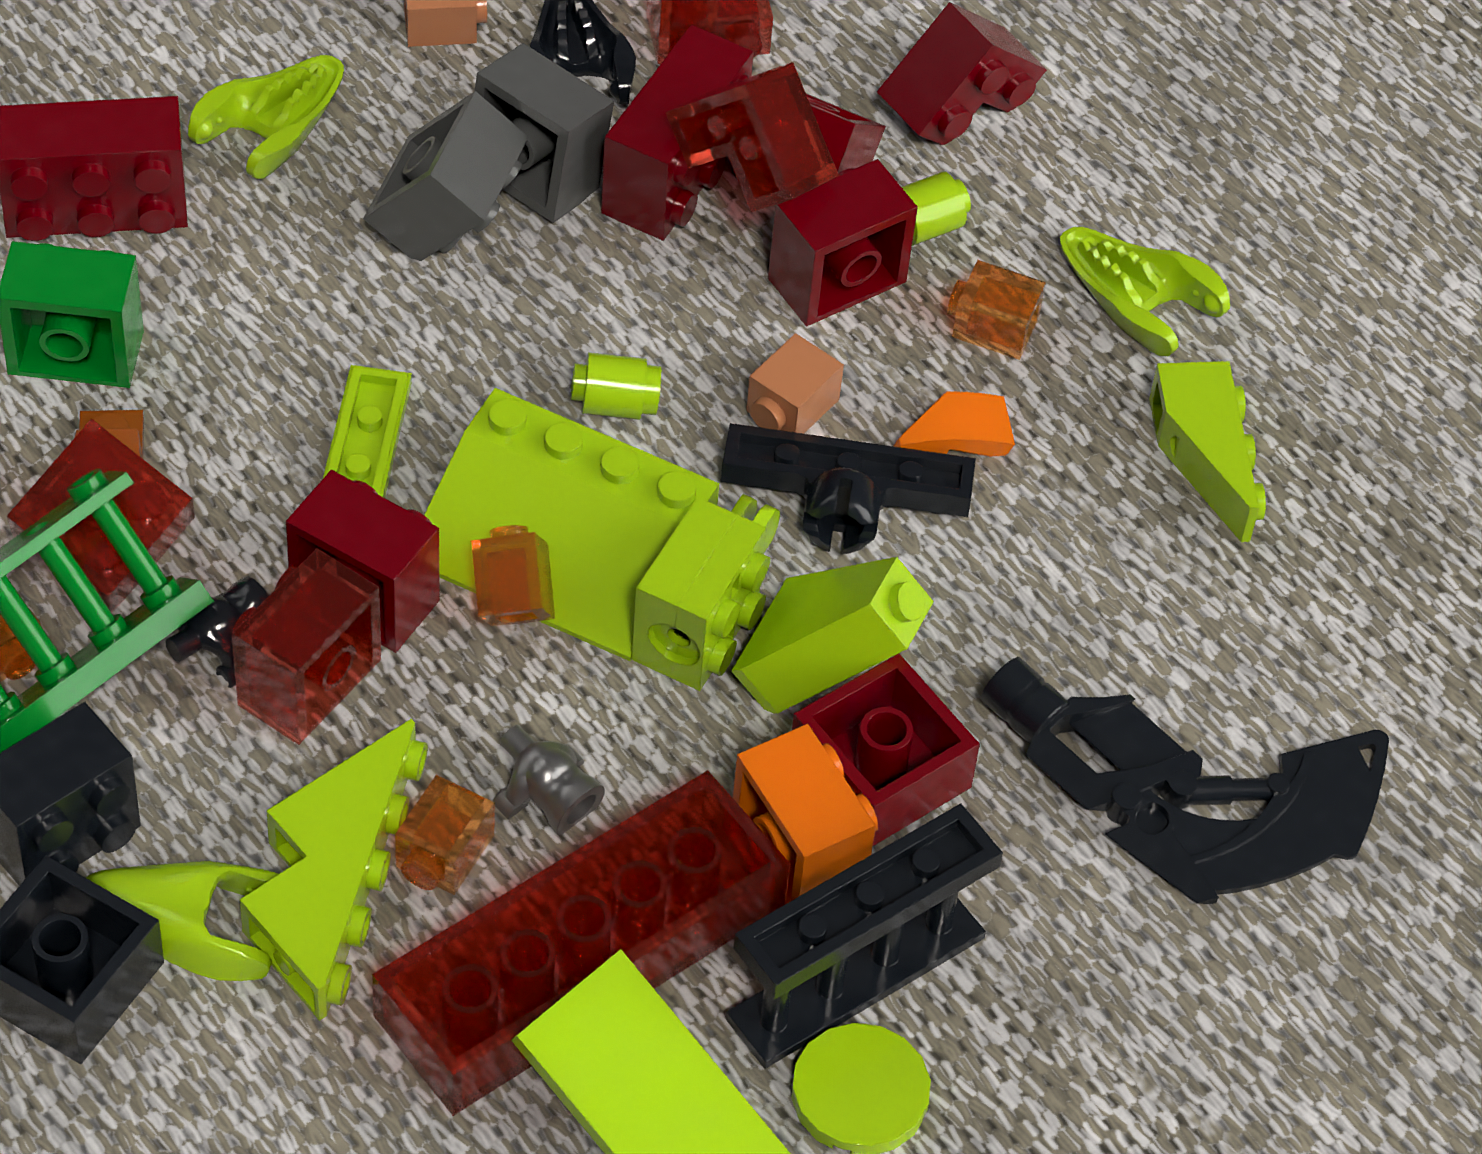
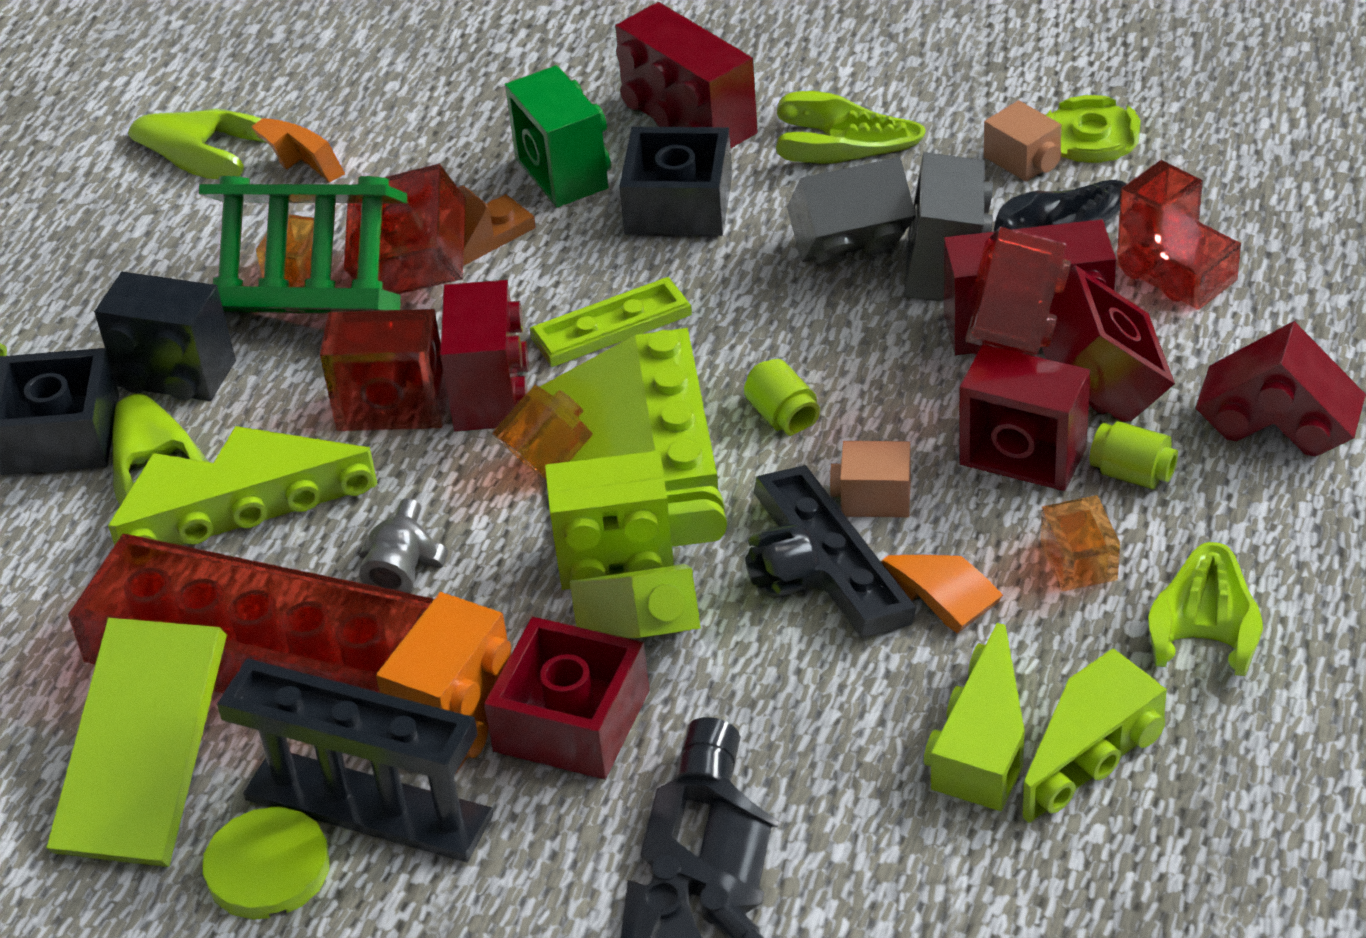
camera: 65 degrees right, 10 degrees down
clear orange brick [395,775,495,895] -> none
none -> black brick [619,127,732,236]
none -> lime slope [924,623,1025,812]

